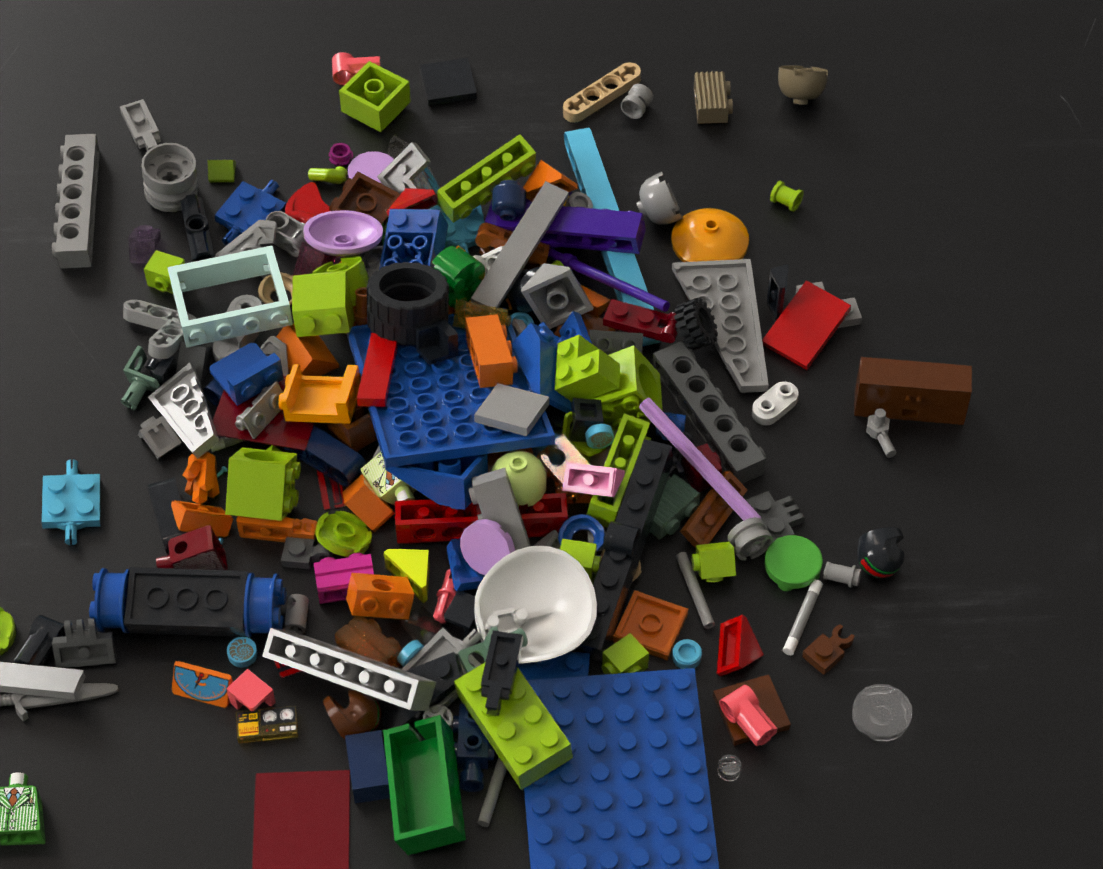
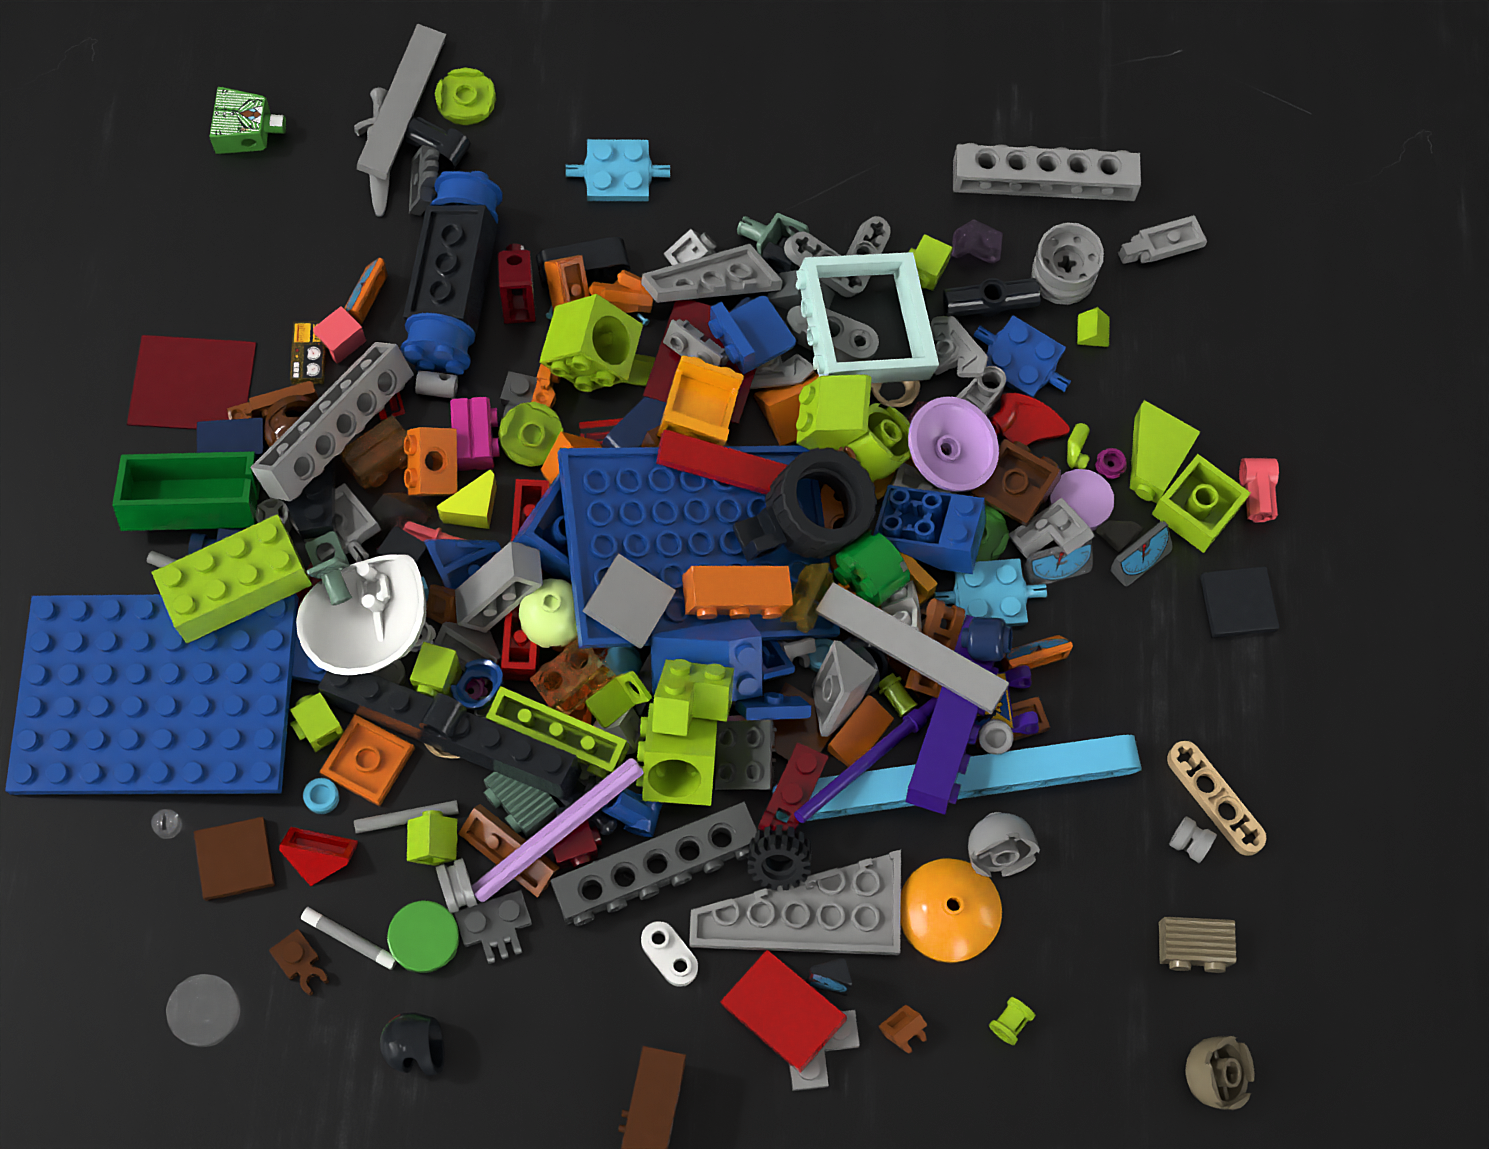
camera: 90 degrees right, 15 degrees up
medium azure tile [227,637,257,668] -> none
red slope [386,188,438,217] -> none
medium azure tile [397,640,424,667] -> none
lime brick [437,134,536,223] -> none
lavender tile [460,519,515,575] -> none
black hinge [481,631,523,716] -> none
orange slope [523,160,577,202] -> none
bright pink slope [562,462,625,497] -> none
black panel [569,398,604,442] -> none
medium azure tile [585,423,615,449] -> none
coral piece [719,685,777,746] -> none
light grey pin [823,561,862,588] -> none
light grey piece [866,409,897,458] -> none
none -> dark orange hinge [227,381,319,421]
none -> dark orange tile [879,1004,927,1053]
none -> slope [1110,521,1172,586]
none -> lime slope [1129,400,1200,504]

